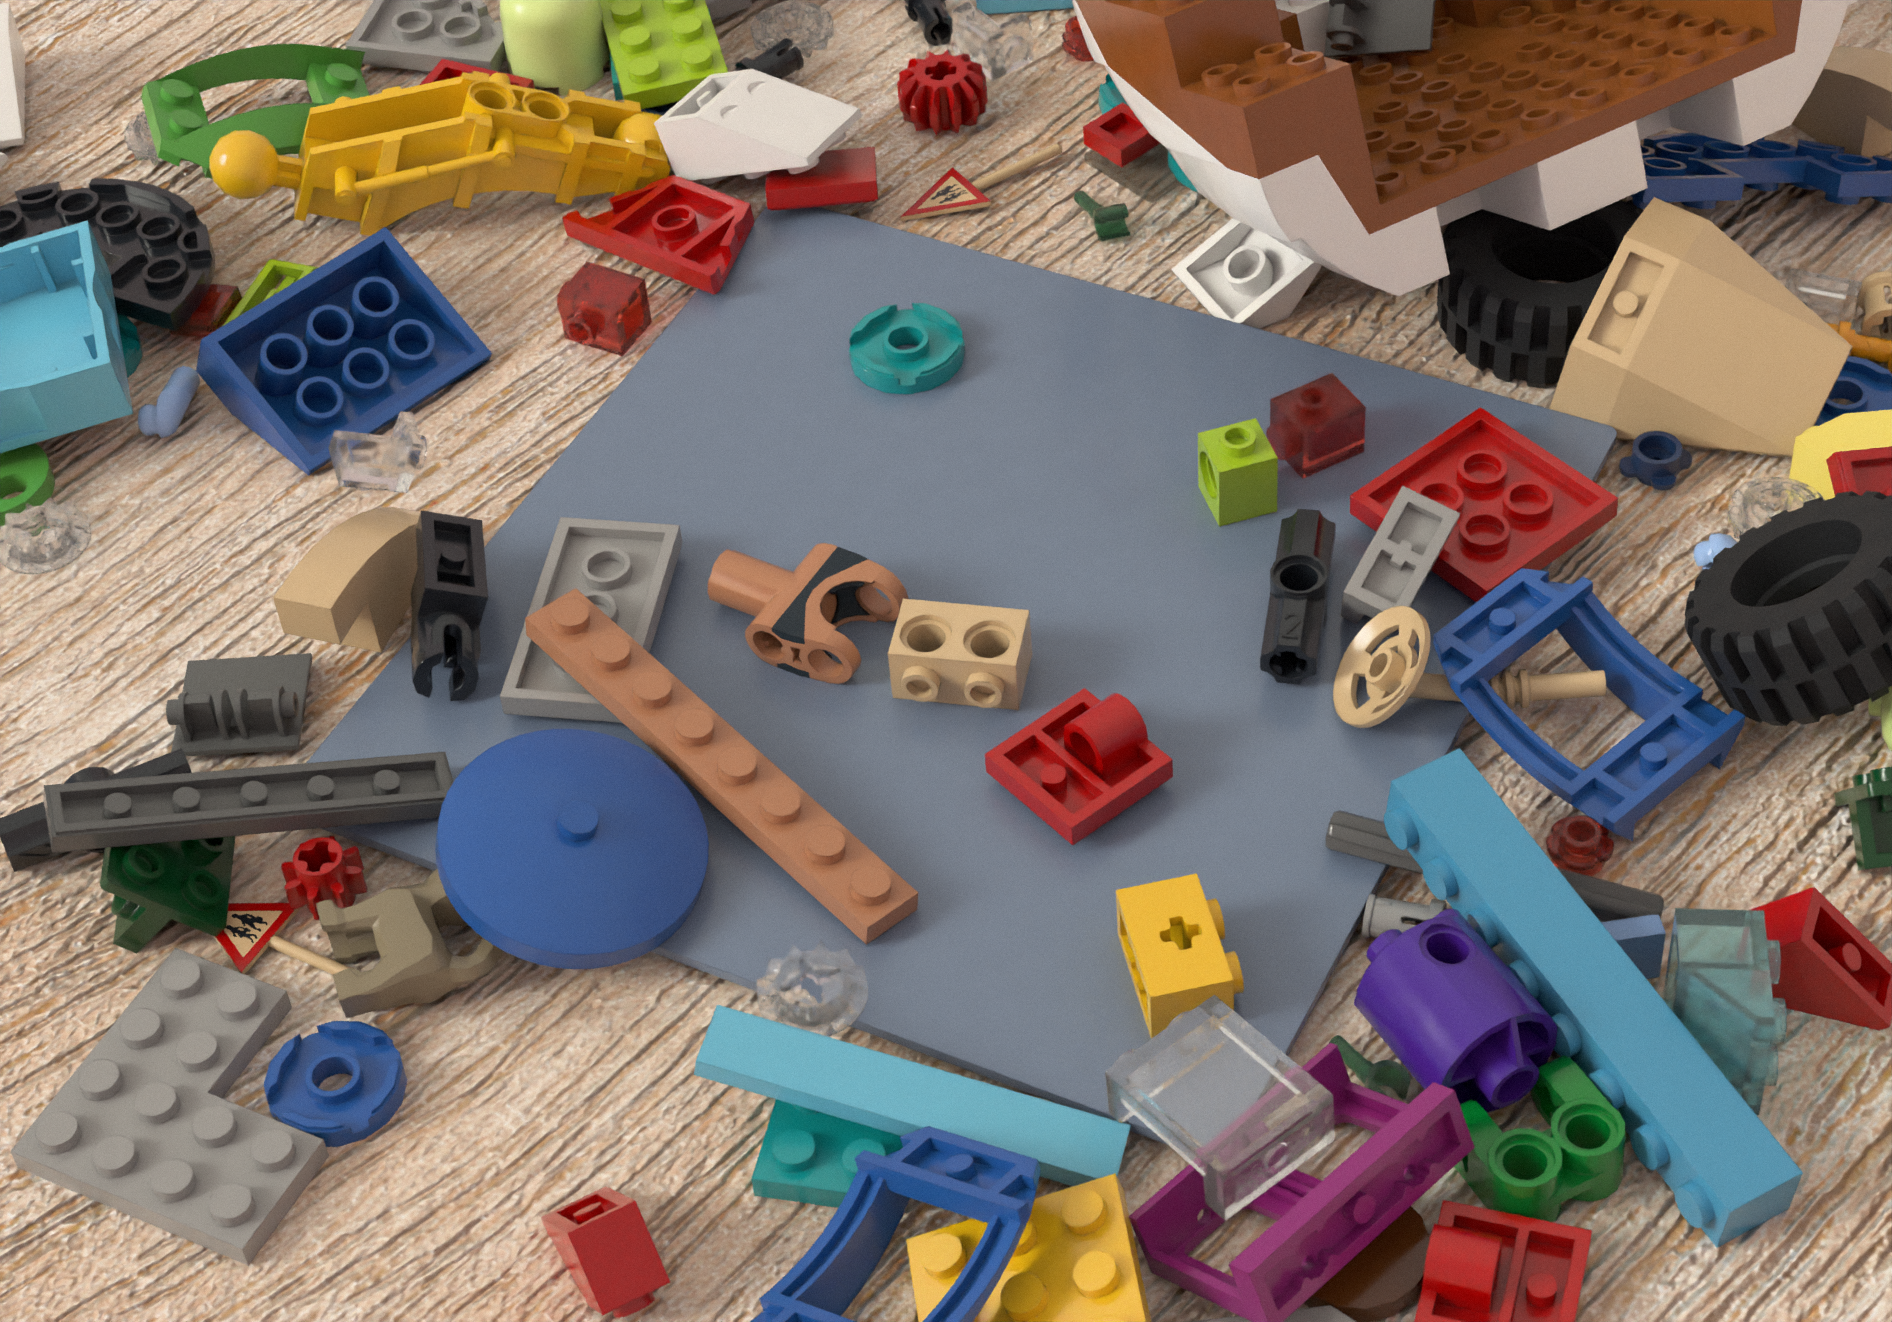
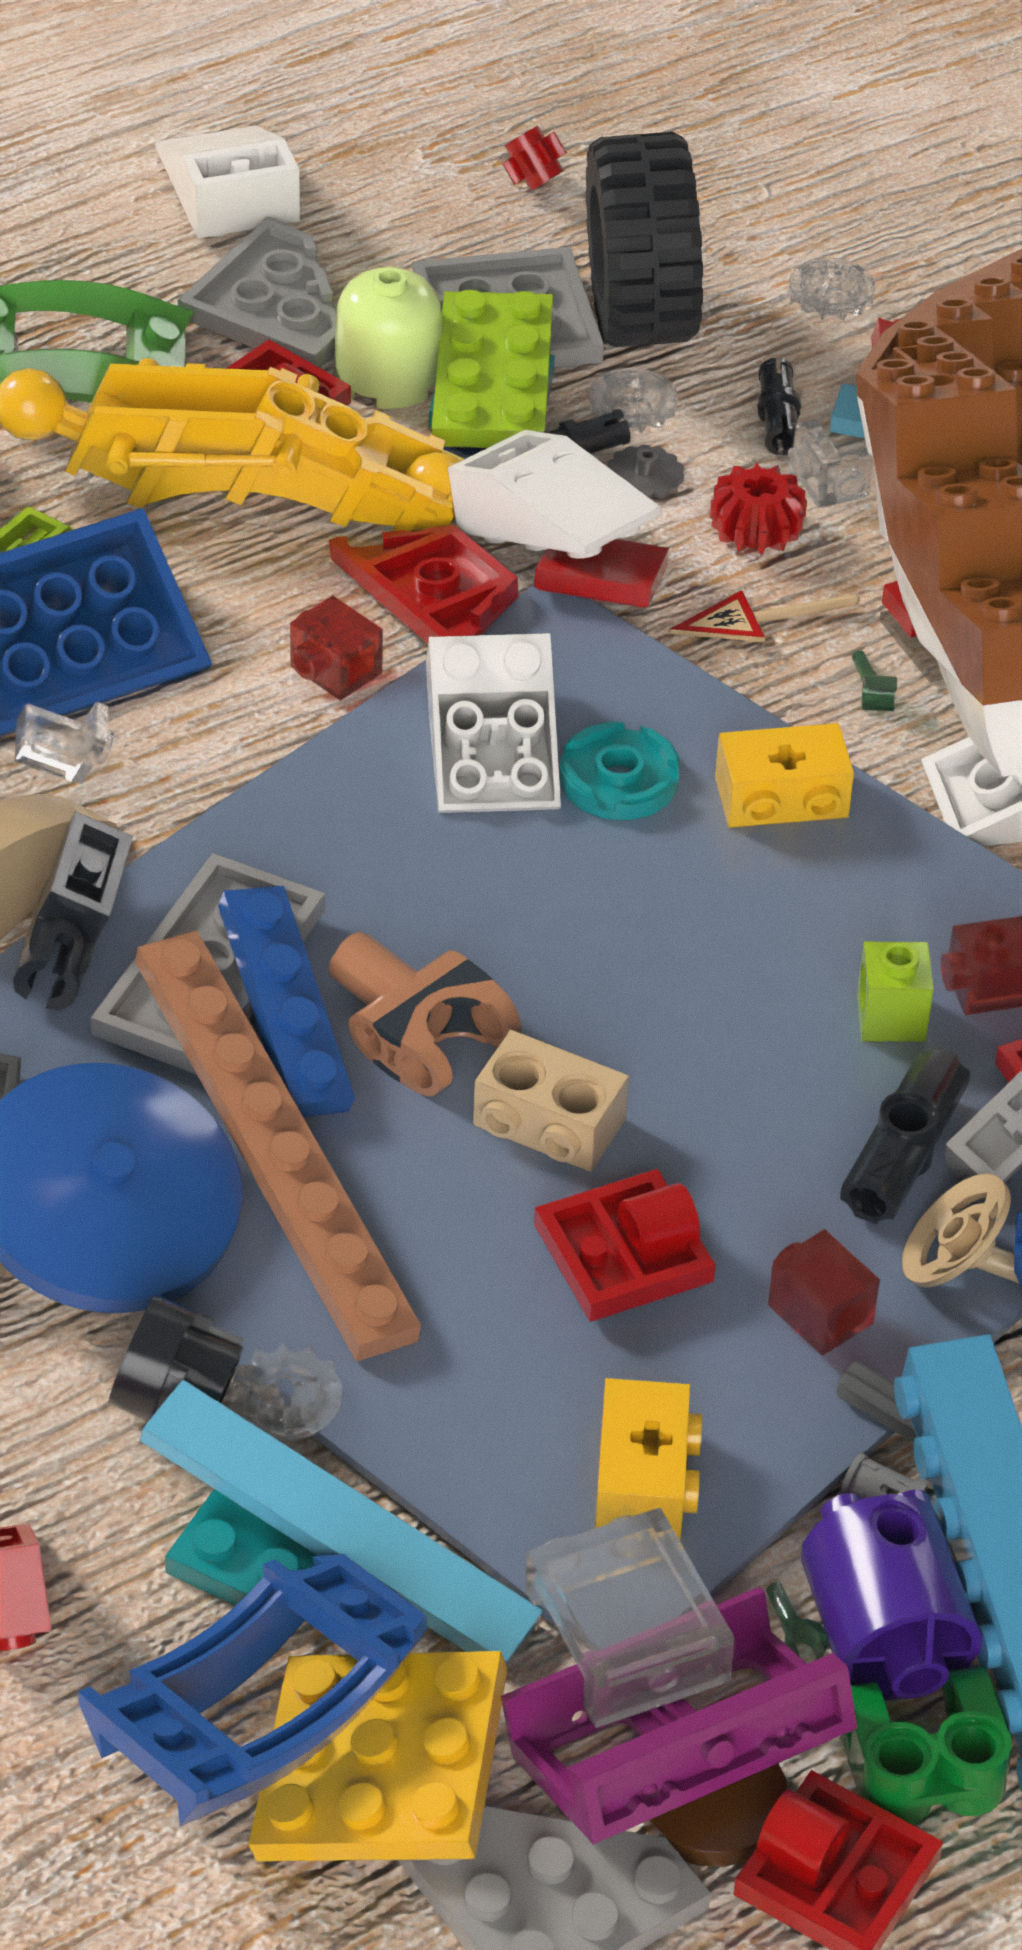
camera: 10 degrees right, 0 degrees up
none -> black piece [108,1294,244,1421]
none -> blue plate [218,885,355,1117]
none -> white slope [426,633,561,813]
none -> flat silver piece [607,444,684,499]
none -> yellow brick [715,723,854,828]
none -> clear red brick [768,1229,880,1356]

